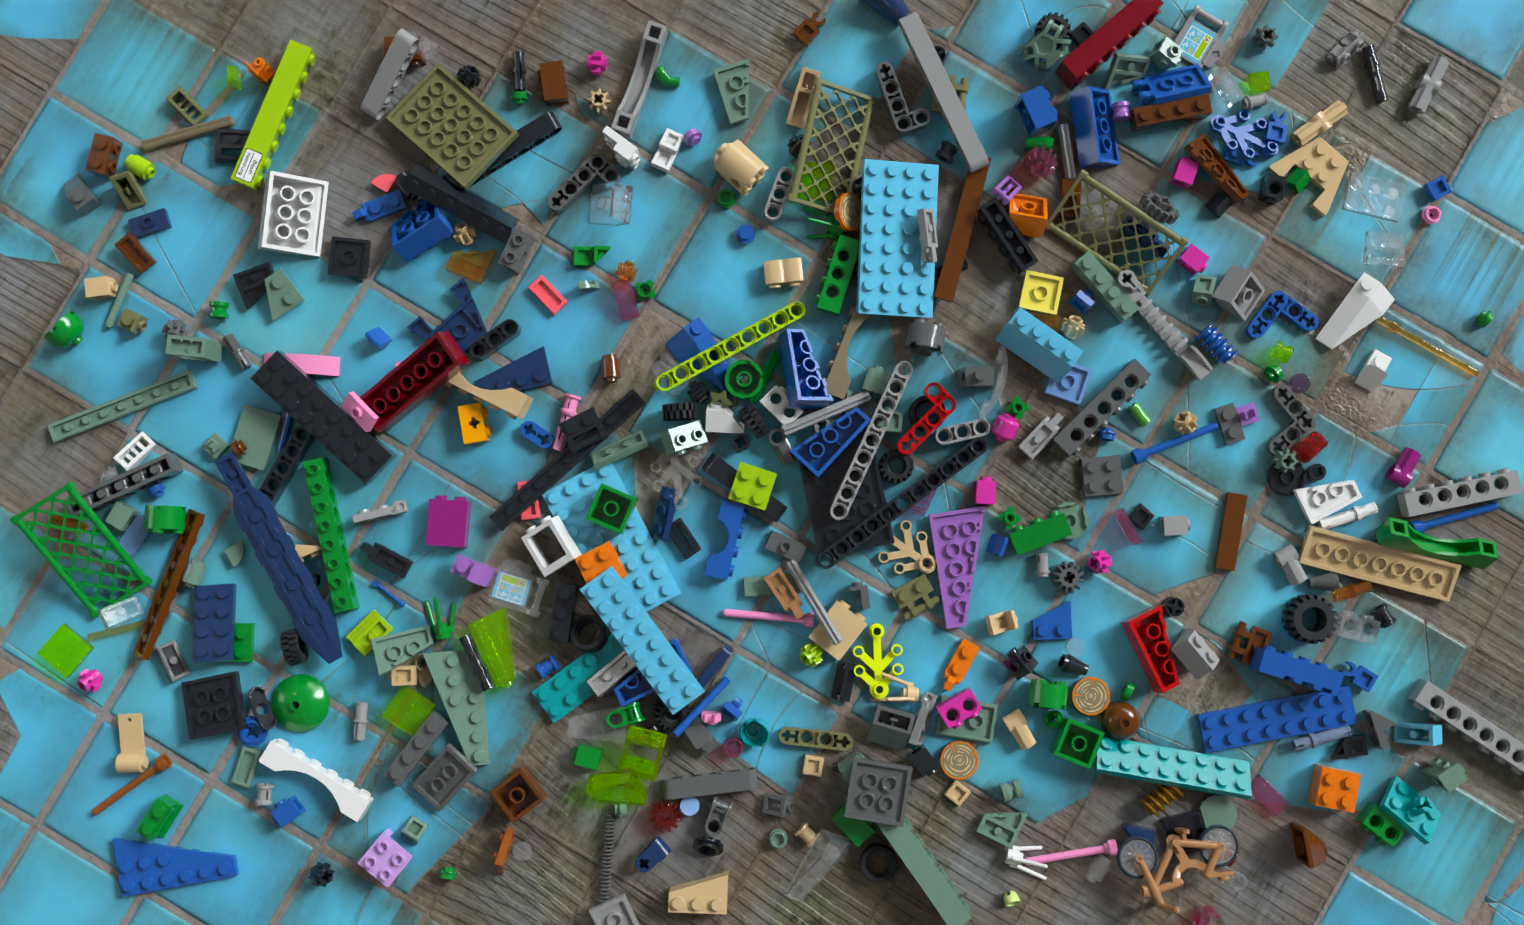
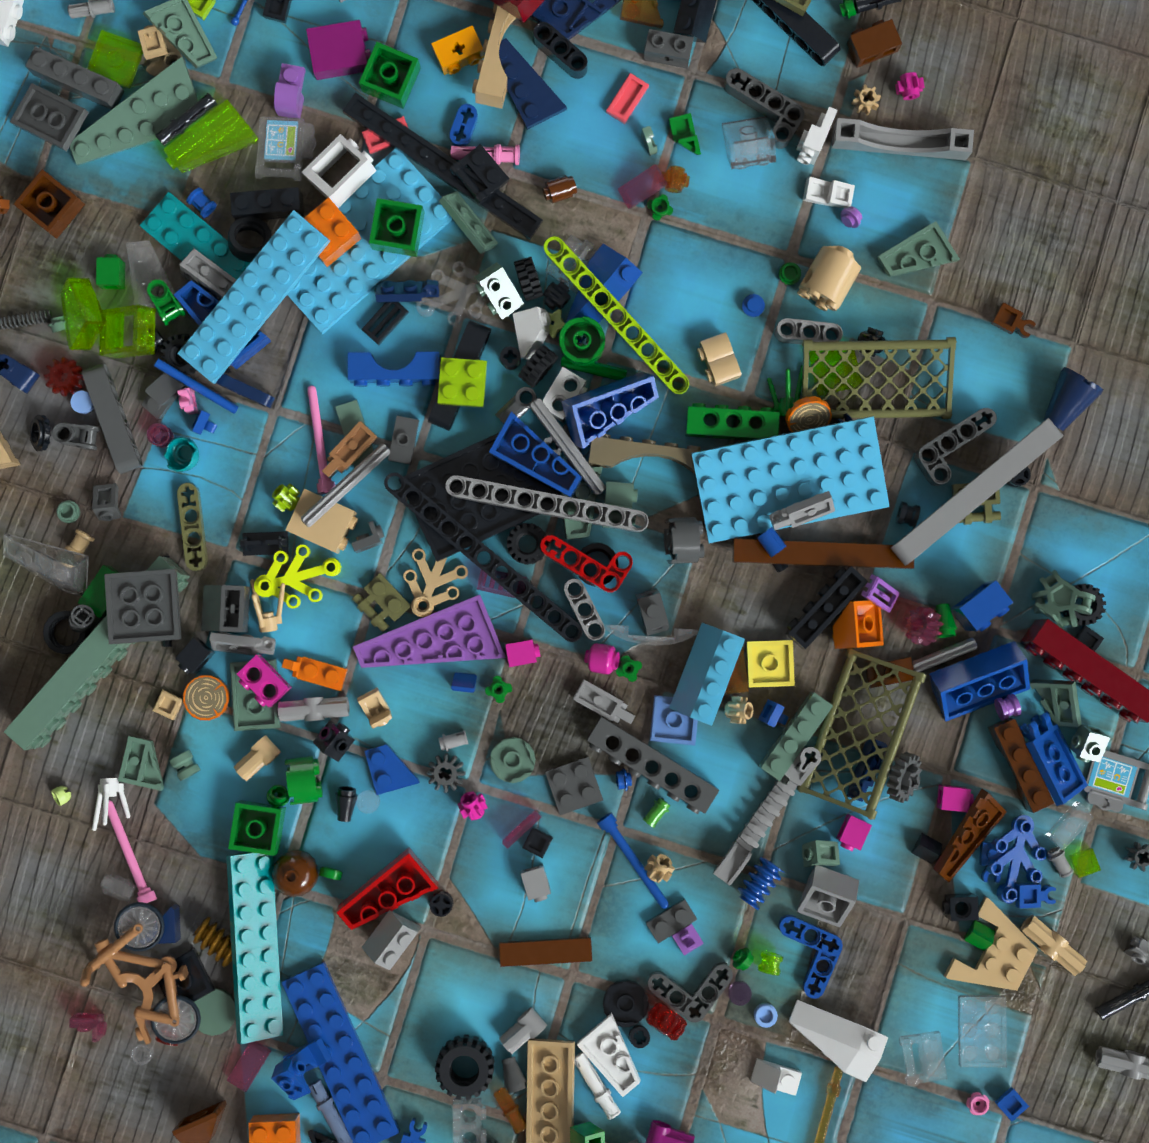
camera: 75 degrees right, 0 degrees up
green plant [425,597,456,639] -> none
green arm [654,66,680,87] -> none
tan slope [786,67,822,129] -> none
tan tile [802,754,824,777] -> none
green brick [1009,510,1073,555] -> none
dark tan tile [1071,676,1110,715] -> none
reddish brown plate [1227,621,1272,666] -> none
blue wedge [1250,645,1344,696] -> none
sand green gear [1272,448,1299,473] -> none
none -> dark grey wheel [68,605,95,633]
none -> blue tile [271,1038,332,1100]
none -> light grey piece [278,696,350,722]
none -> green brick [359,41,421,109]
none -> light blue tile [754,1003,778,1028]
none -> blue piece [757,527,787,557]

